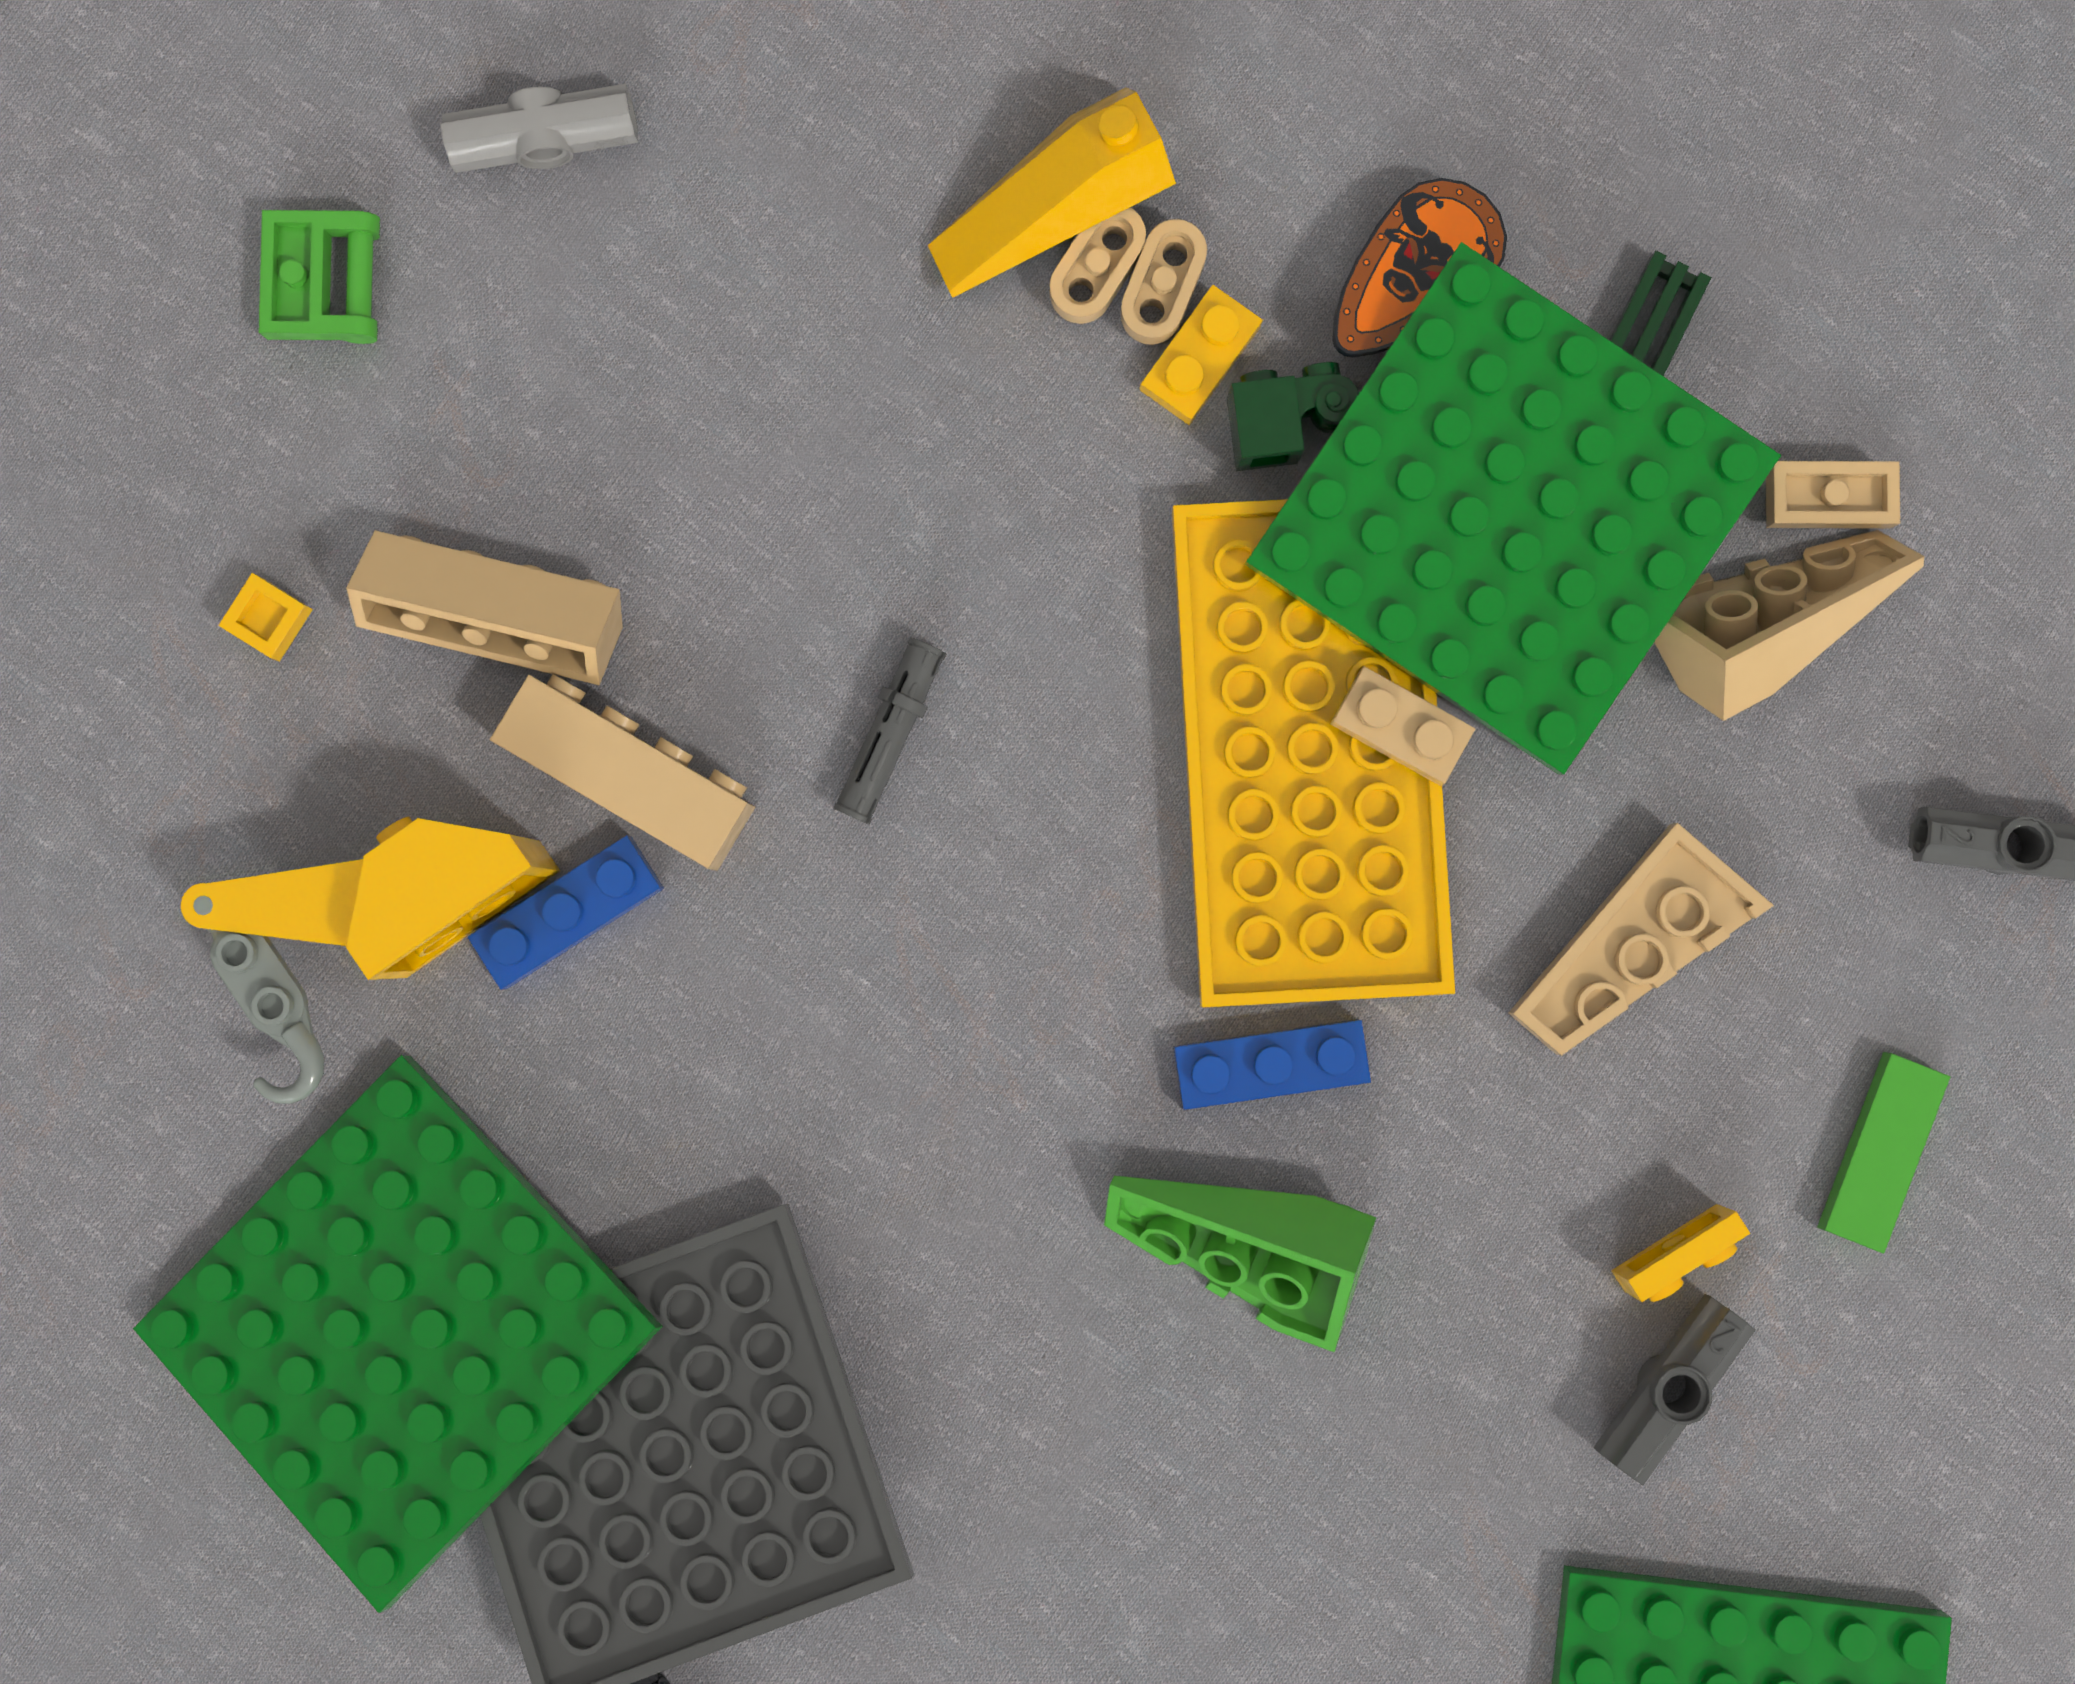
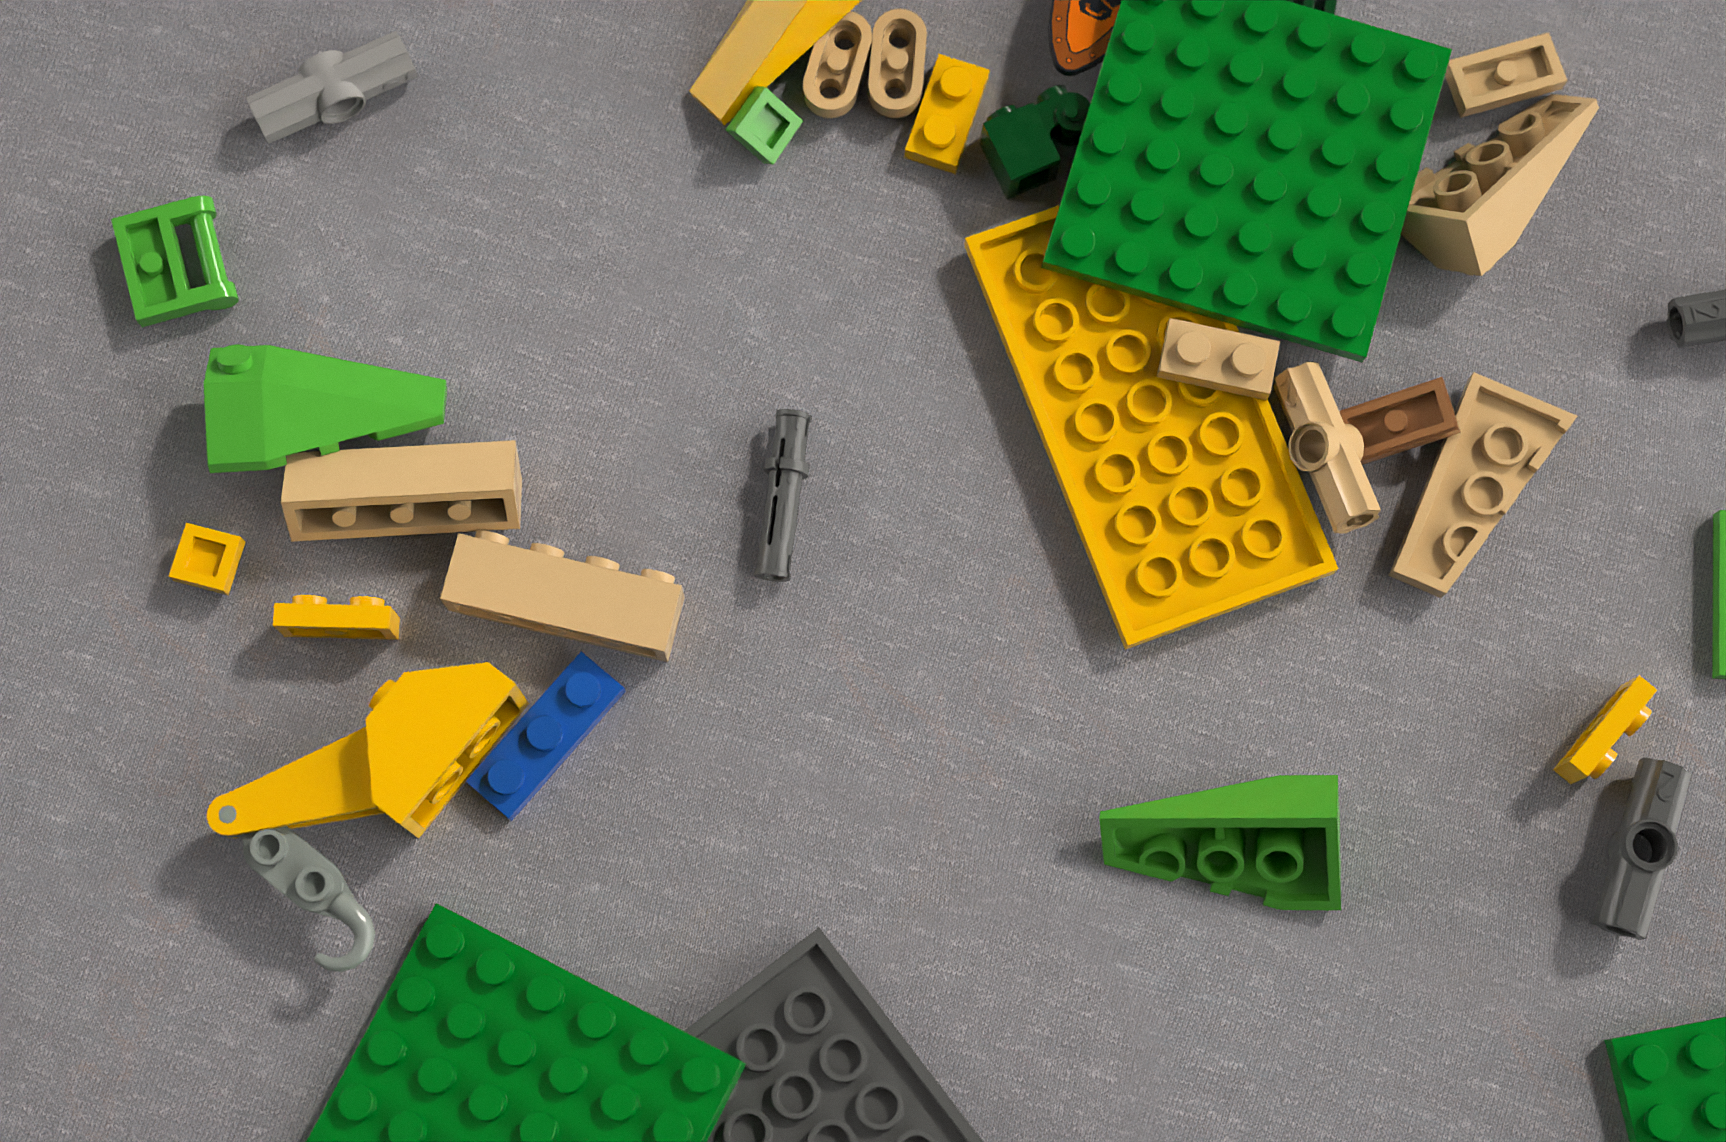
camera: 25 degrees left, 10 degrees down
blue plate [1173,1019,1371,1110] -> none
none -> bright green wedge [204,344,447,473]
none -> yellow plate [273,595,400,640]
none -> plate [726,86,803,165]
none -> tan piece [1273,362,1381,533]
none -> medium nougat plate [1339,377,1461,465]

